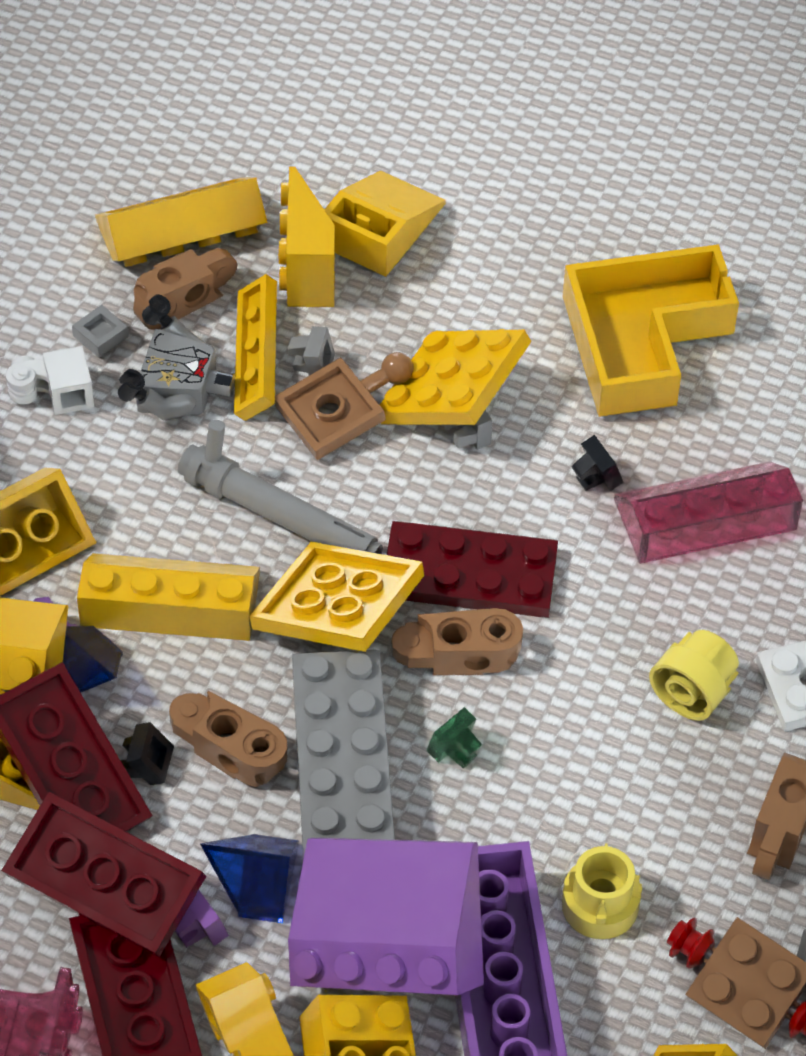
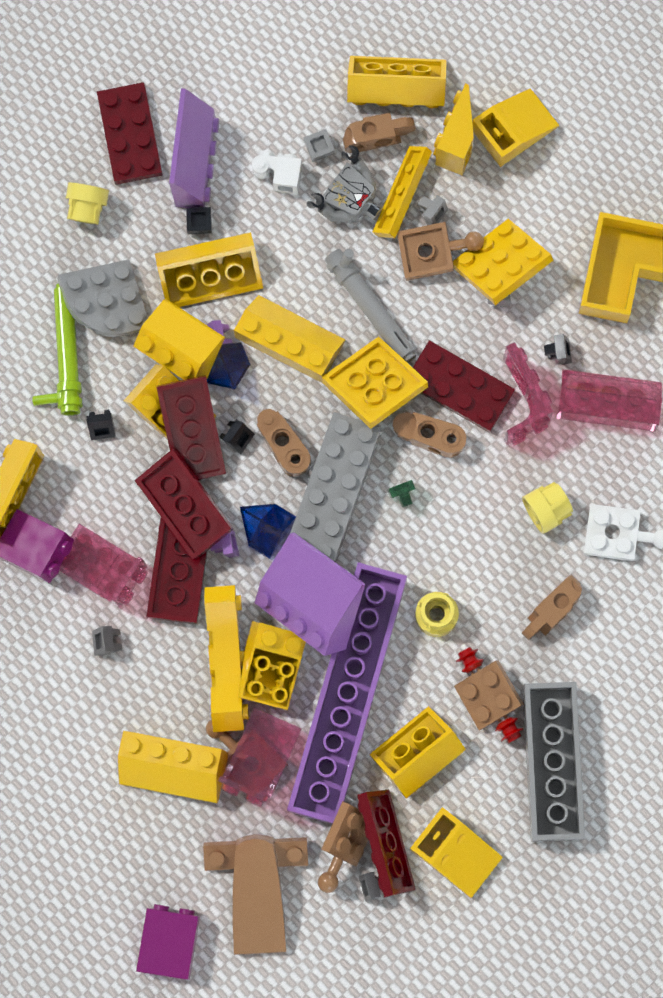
camera: 30 degrees right, 25 degrees up
none -> clear pink bracket [503,342,554,445]

